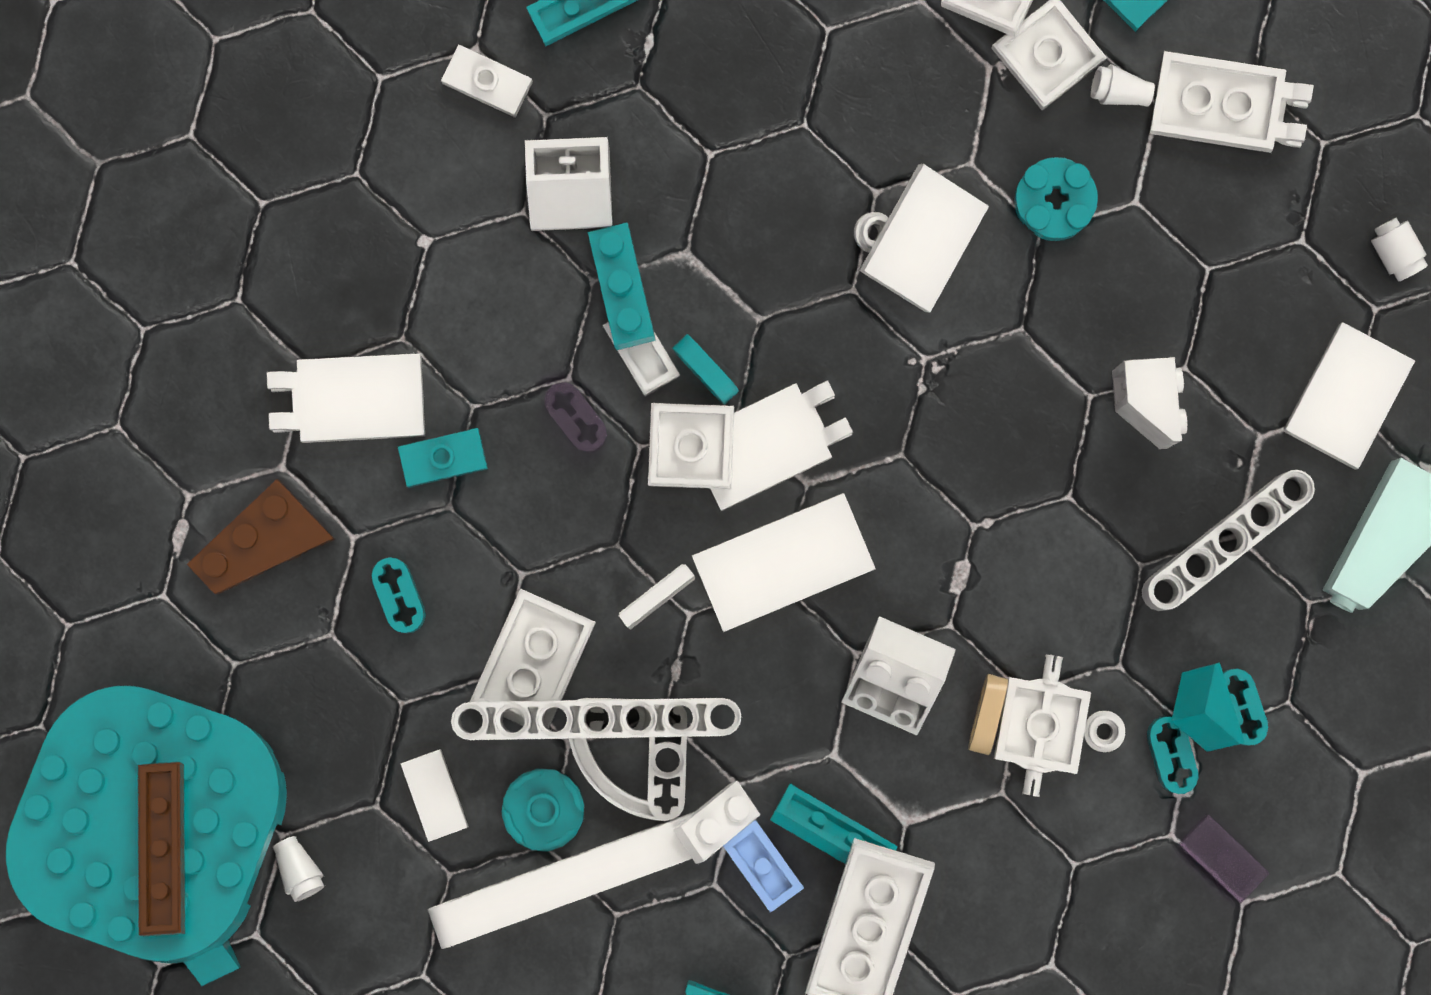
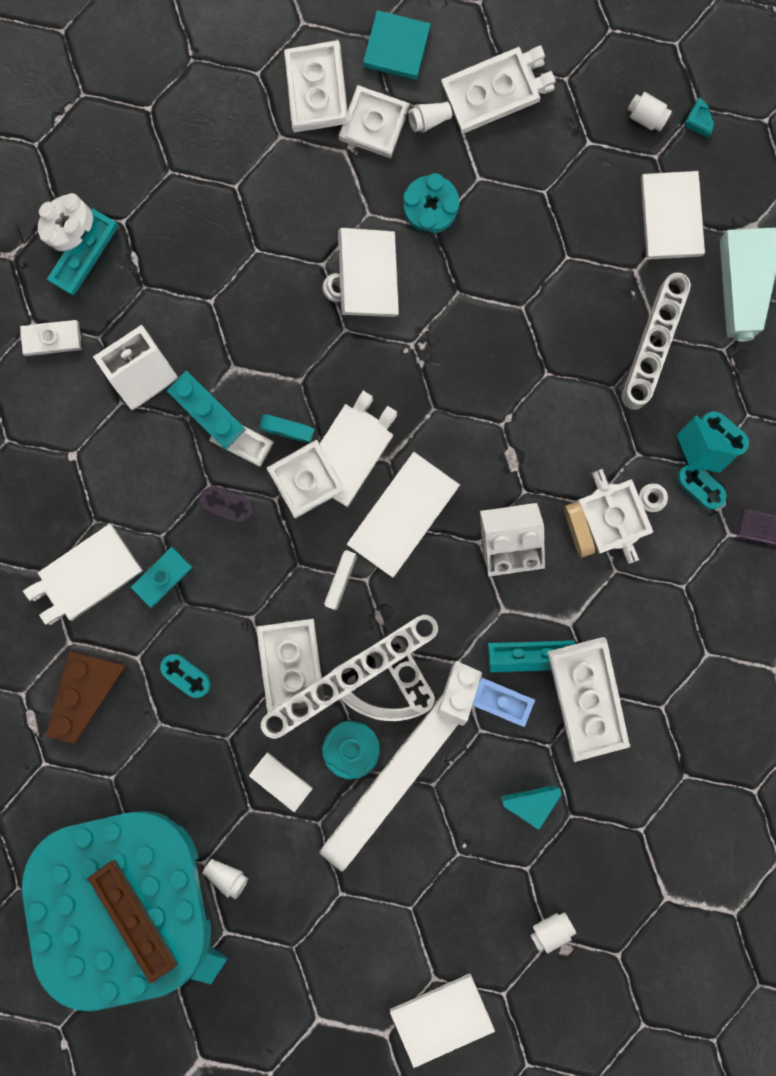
camera: 35 degrees left, 0 degrees up
white slope [1112,357,1187,449] -> none

